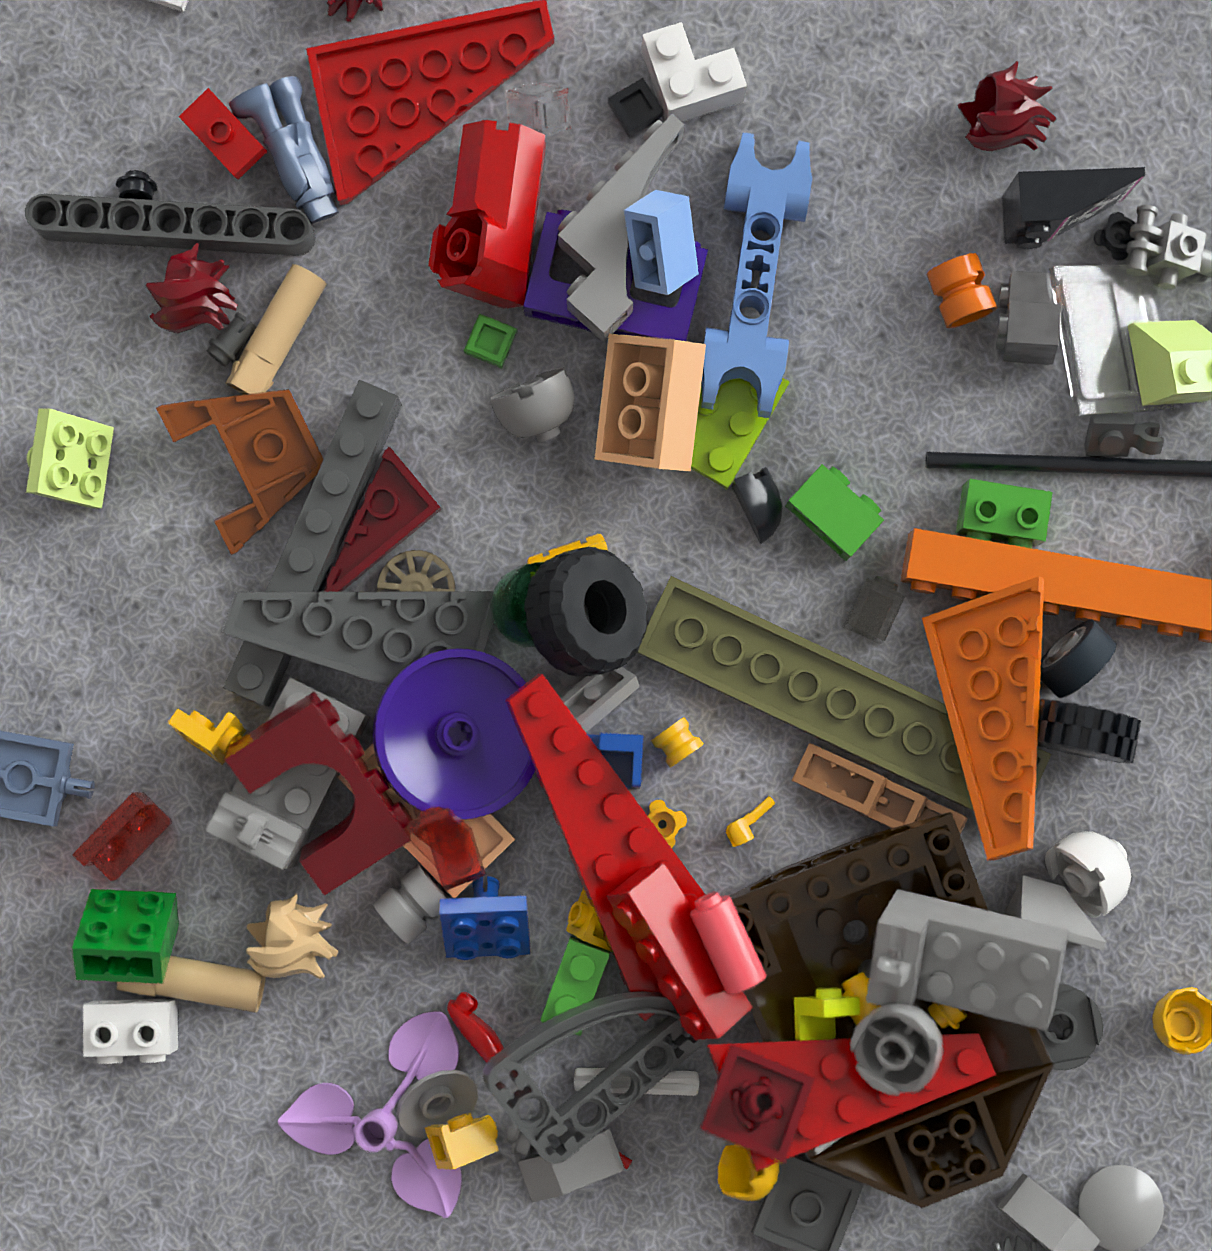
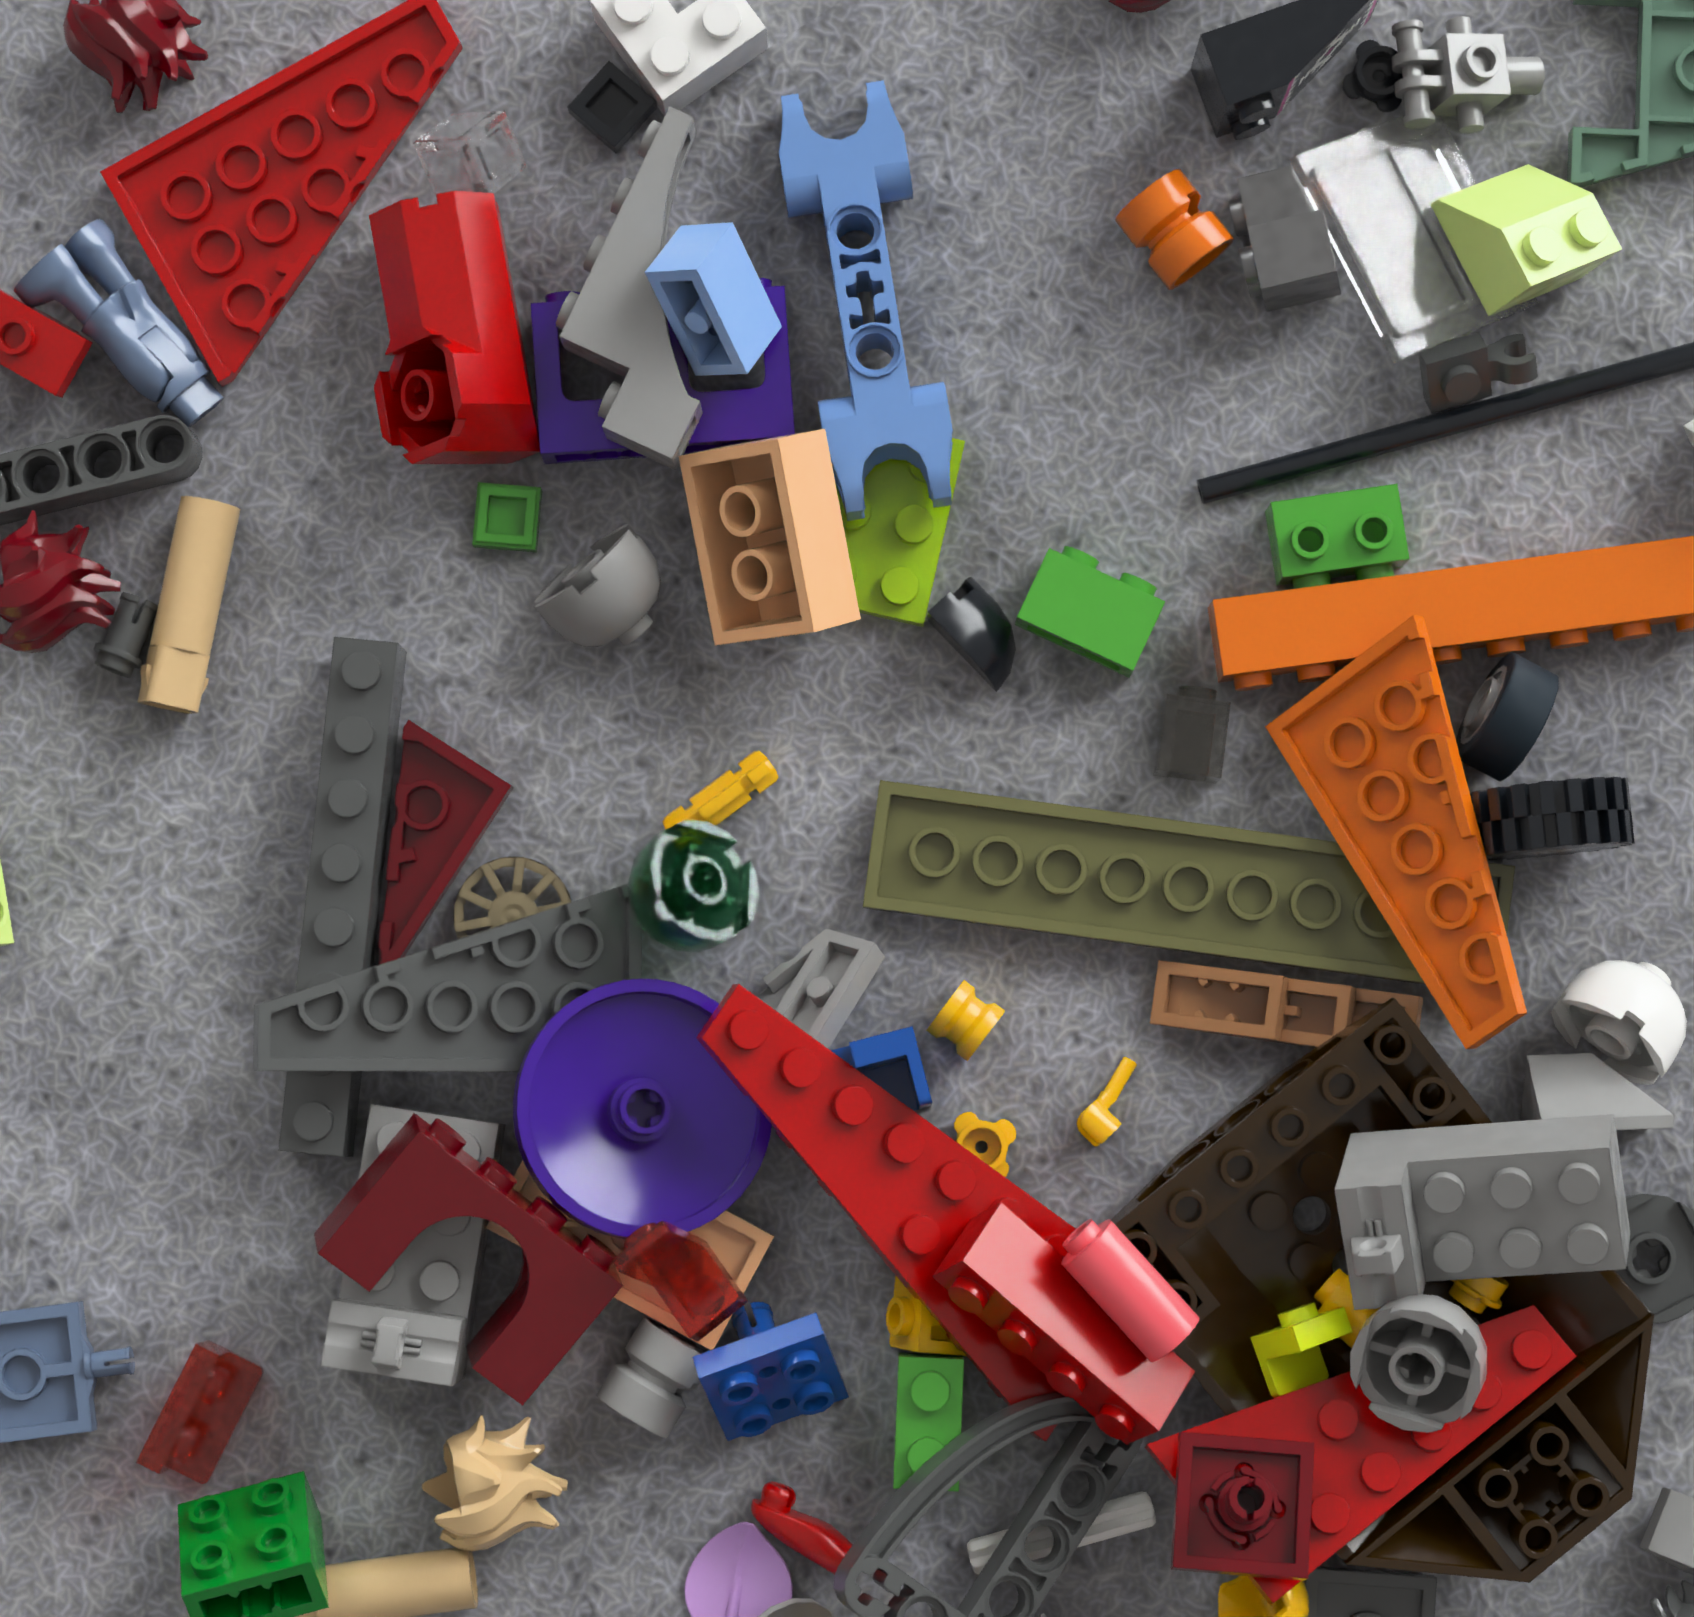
camera: 10 degrees left, 0 degrees up
dark orange wing [156,389,324,555] -> none
yellow bracket [168,709,247,765] -> none
black tyre [525,547,648,677] -> none

